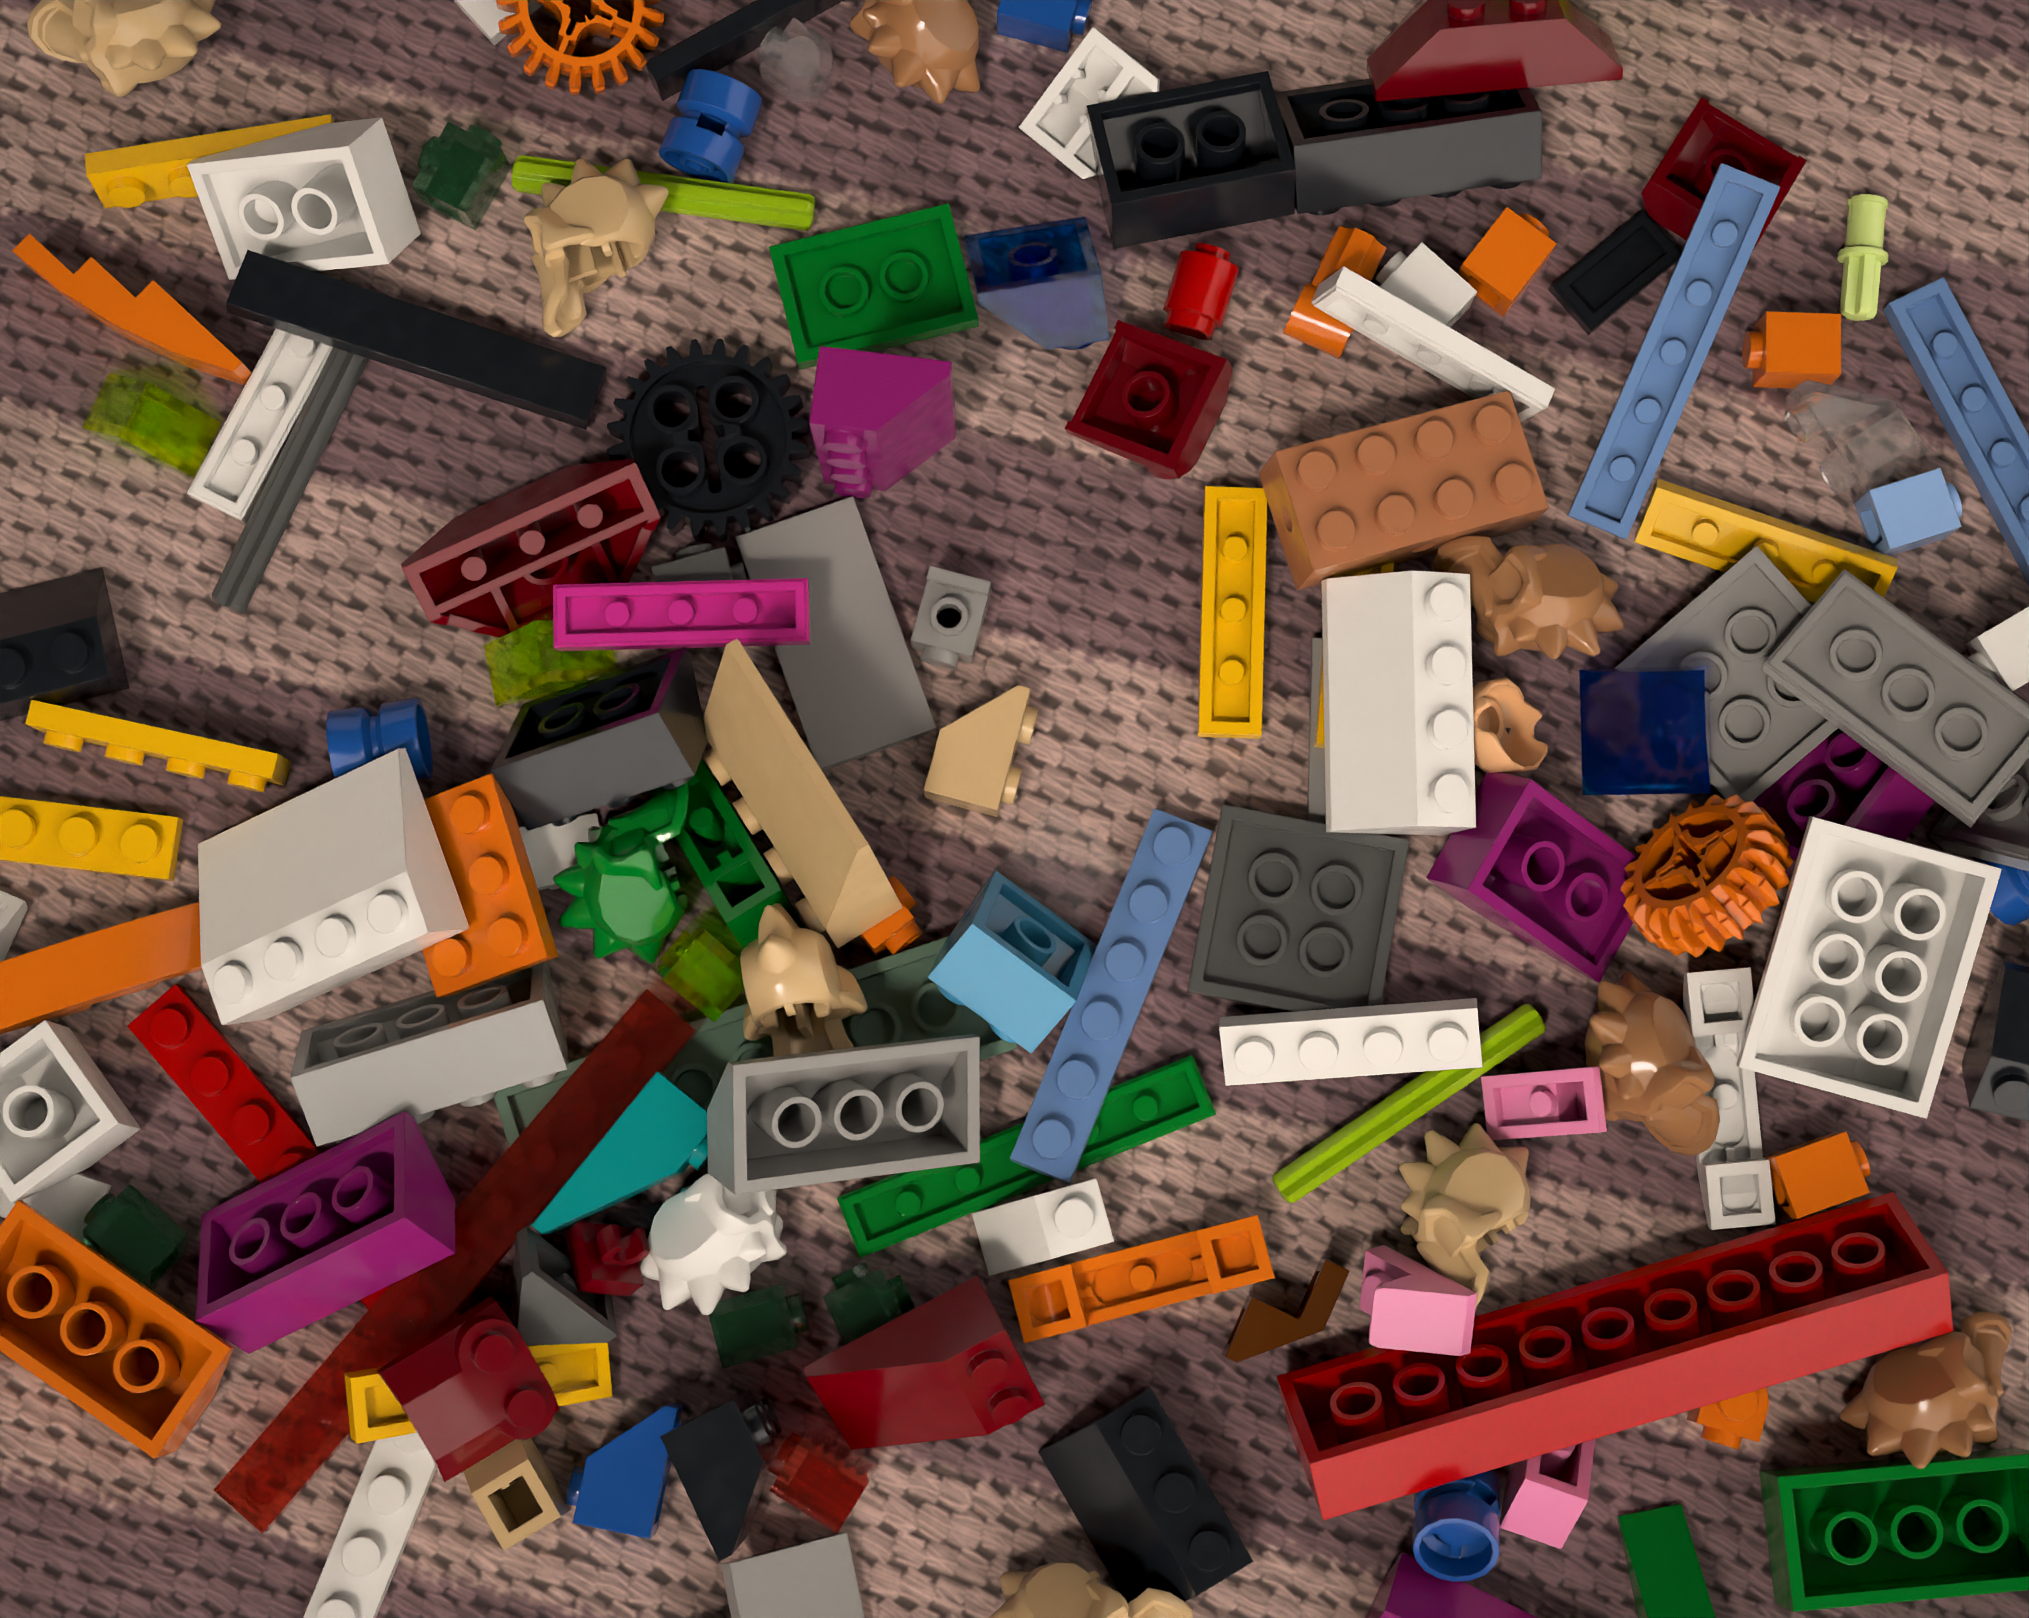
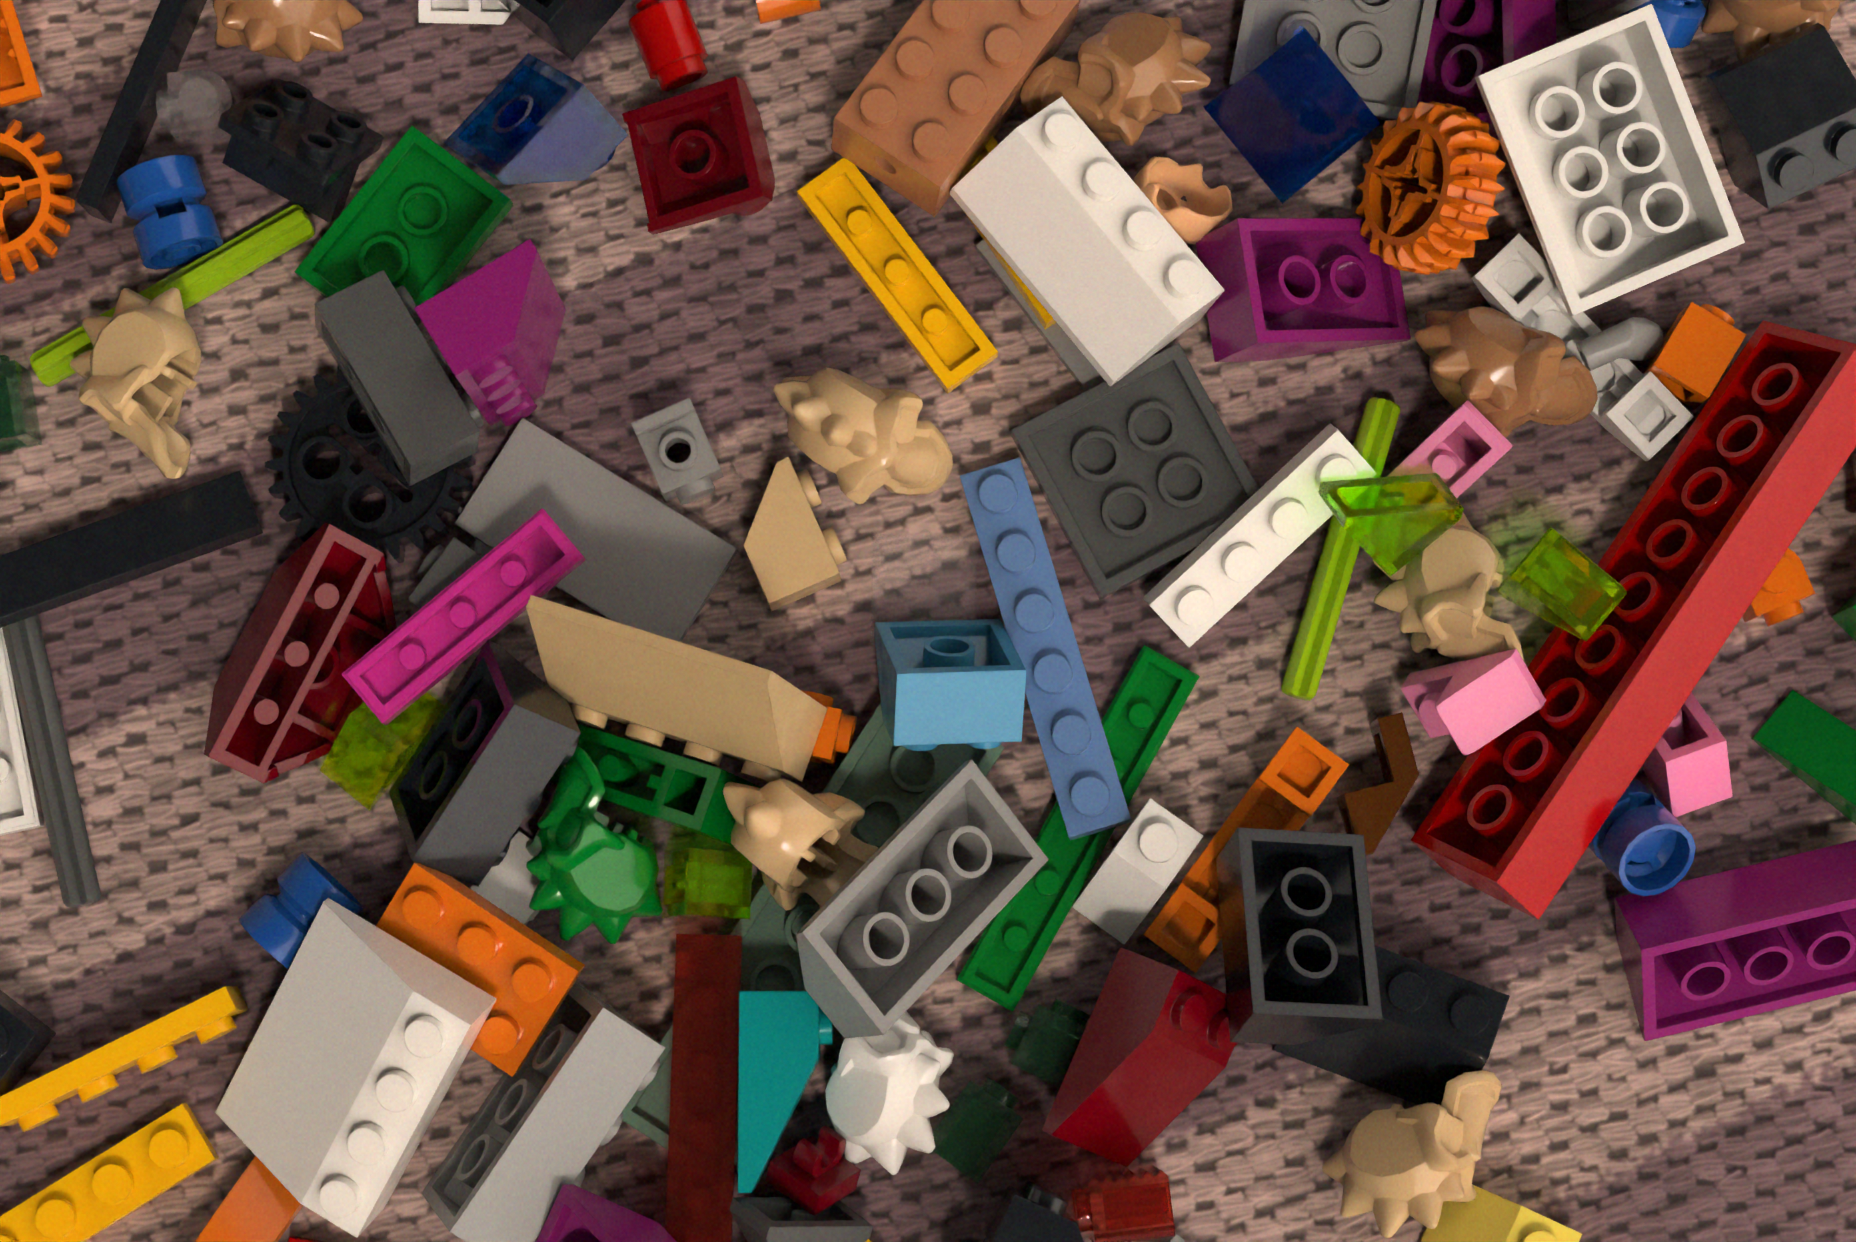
camera: 40 degrees left, 0 degrees up
none -> black bracket [218,79,384,223]
none -> dark grey brick [315,270,484,486]
none -> tan head [773,367,953,504]
none -> black slope [1216,828,1382,1045]
none -> clear neon green slope [1318,473,1464,577]
none -> clear neon green slope [1495,526,1627,641]
none -> light grey arm [1576,317,1664,371]

